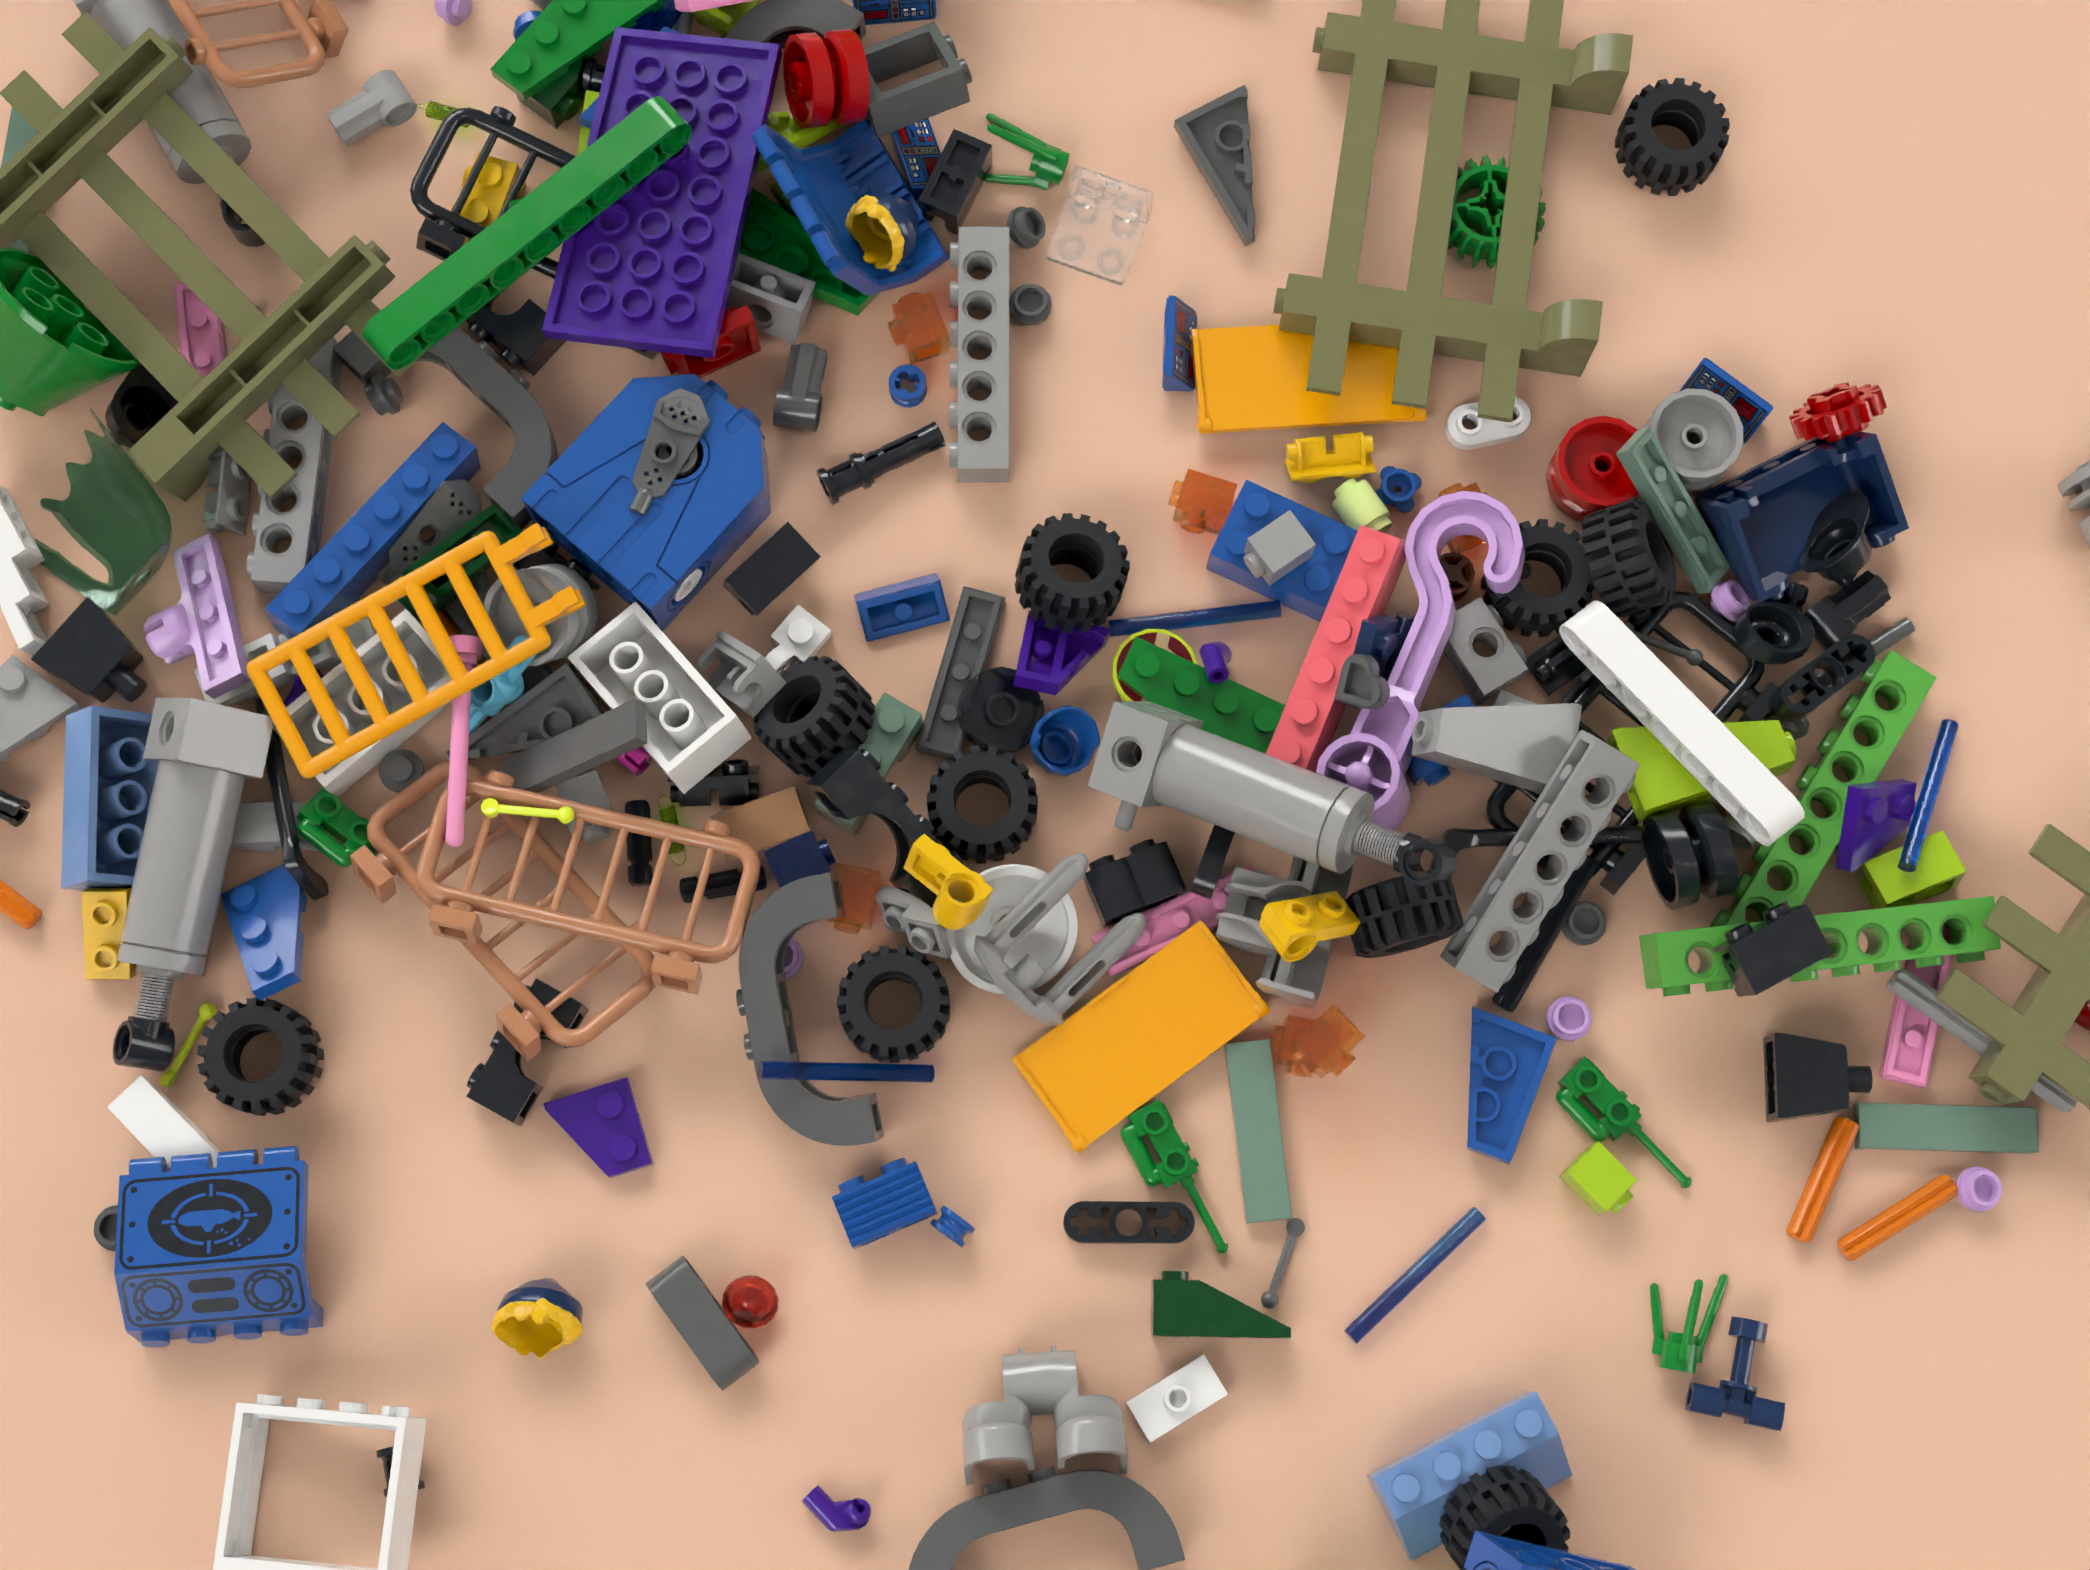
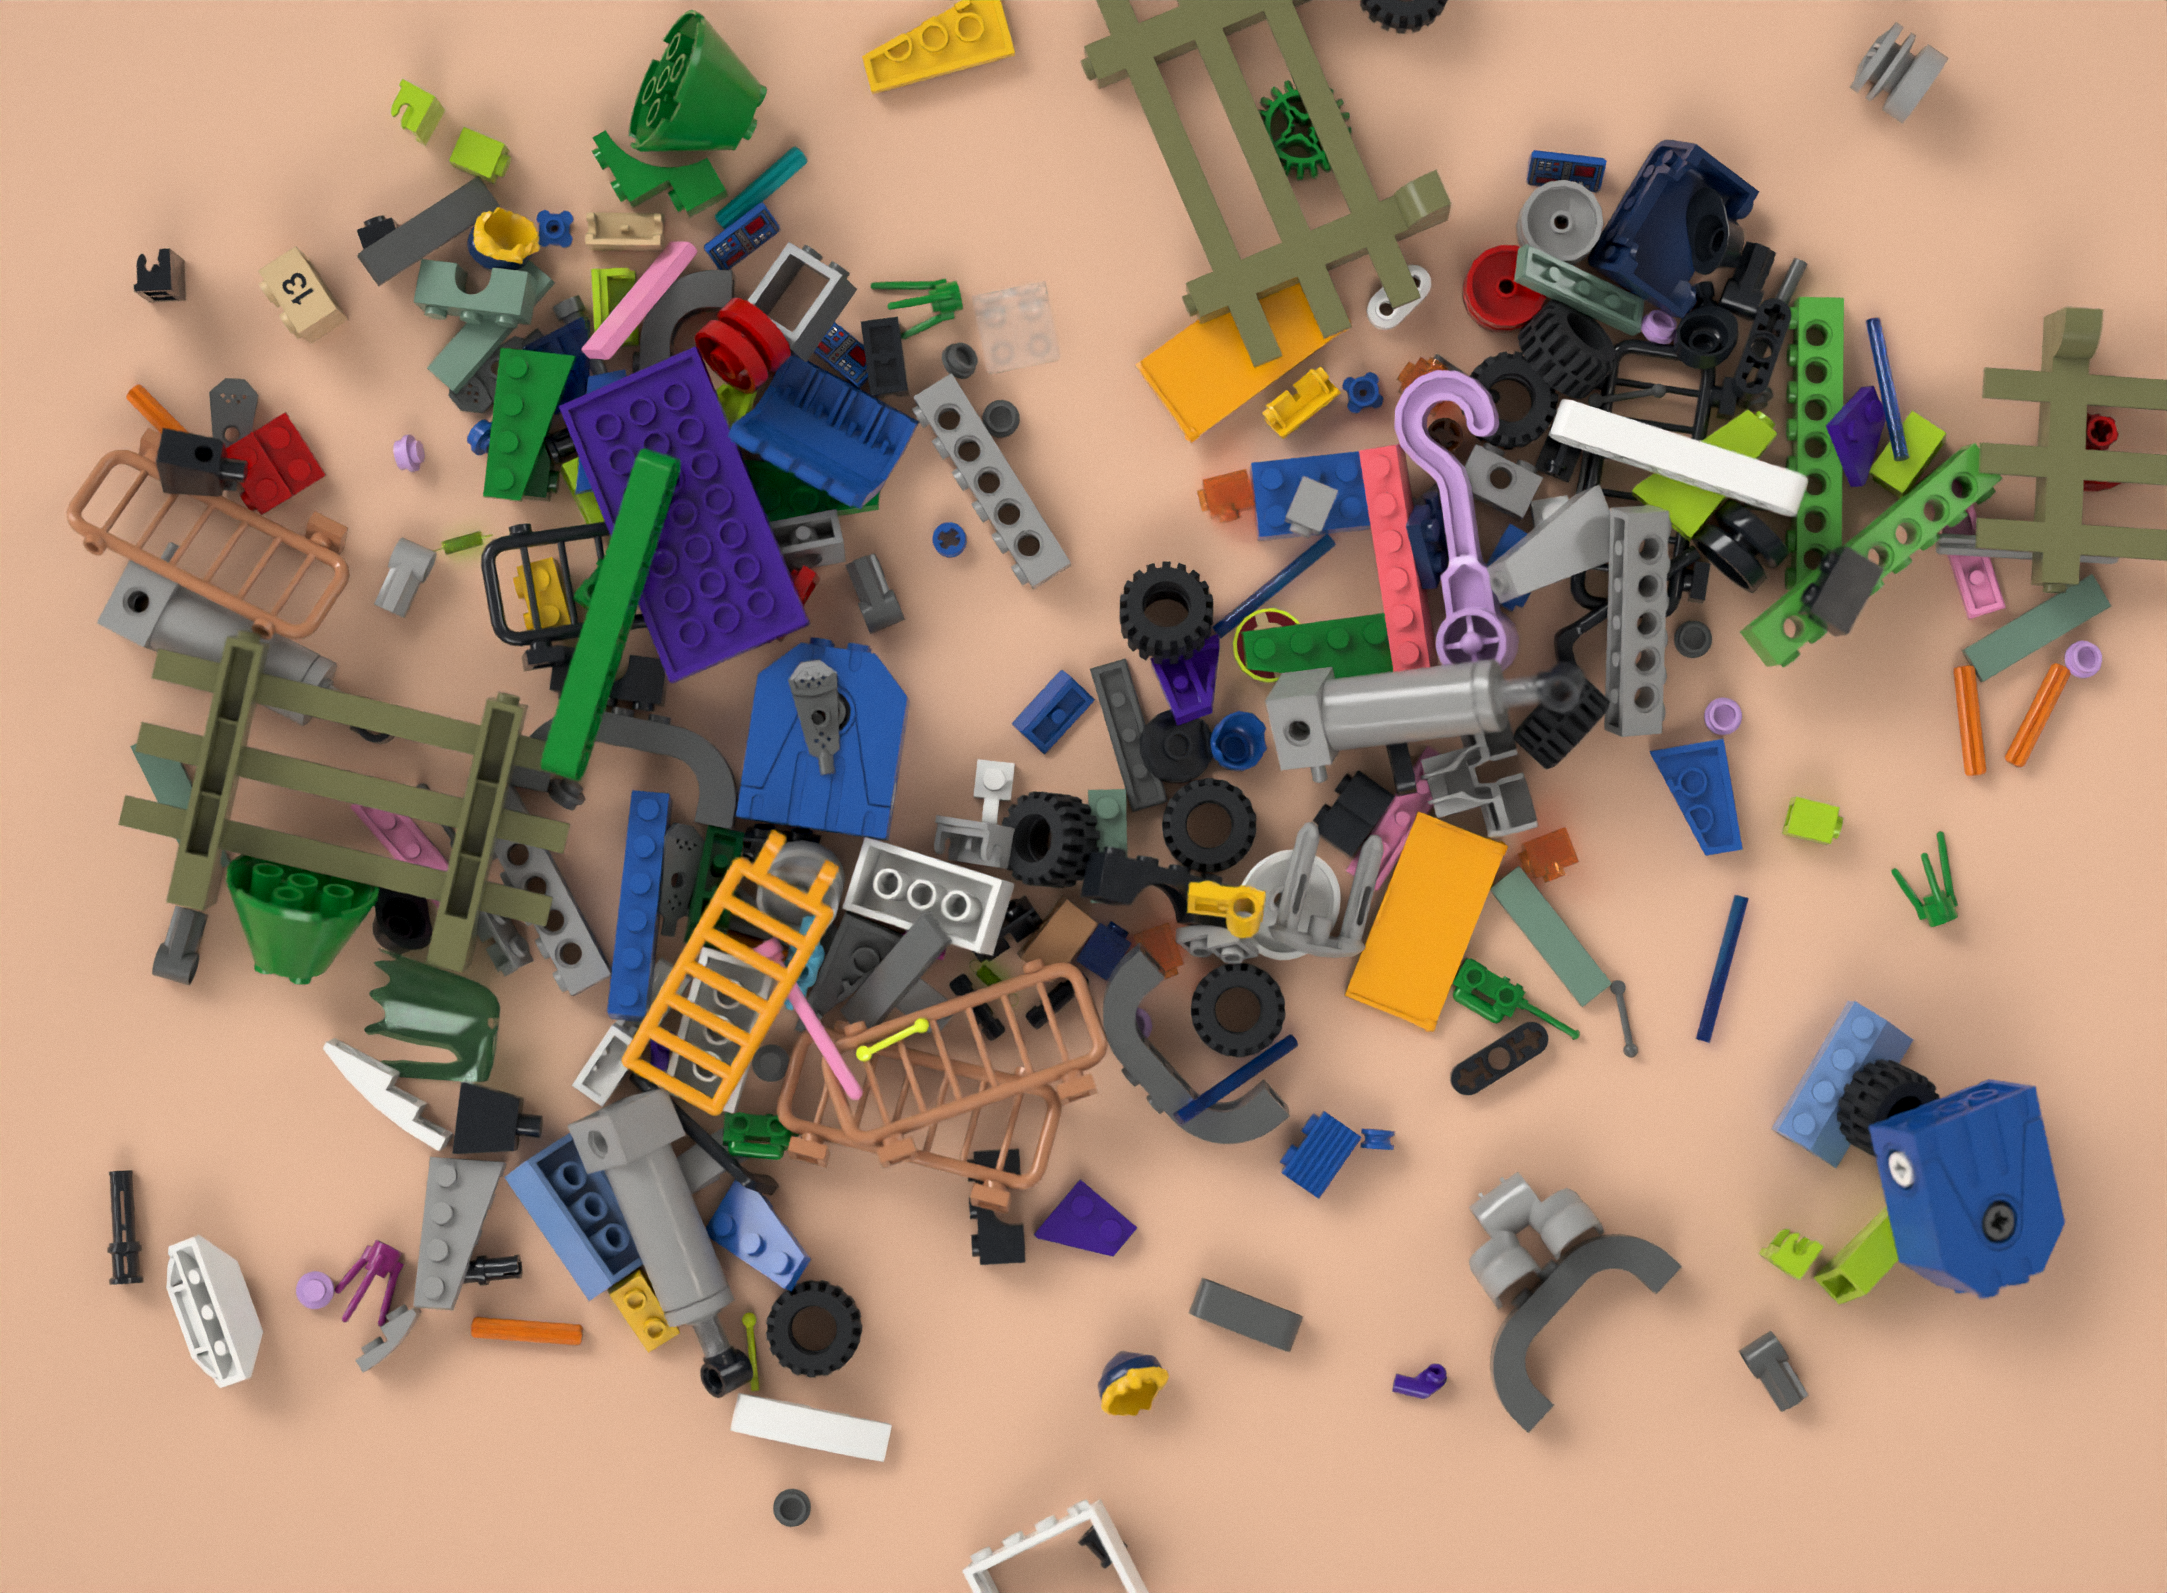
camera: 25 degrees left, 10 degrees up
hinge [114,1146,323,1348] -> none
lavender plate [144,533,251,699] -> none
clear red hat [722,1275,779,1328] -> none
black hinge [723,522,821,616] -> none
black pin [816,421,946,505] -> none
yellow hair [845,191,919,272] -> none
clear orange brick [887,291,950,365] -> none
white plate [1126,1354,1228,1443] -> none
dark green slope [1151,1271,1291,1338] -> none
blue slope [1162,295,1197,392] -> none
dark grey wing [1174,85,1255,247] -> none
dark purple arm [1199,641,1232,684] -> none
yellow plate [1259,891,1361,962] -> none
clear orange brick [1290,1003,1366,1079] -> none
yellowish green brick [1331,478,1393,533] -> none
dark grey tile [1334,654,1390,709] -> none
black axle [1492,855,1598,1012] -> none
green piece [1556,1057,1692,1188] -> none
dark blue bar [1685,1316,1785,1431] -> none
black torso [1763,1033,1873,1122] -> none
red gear [1789,382,1887,442] -> none

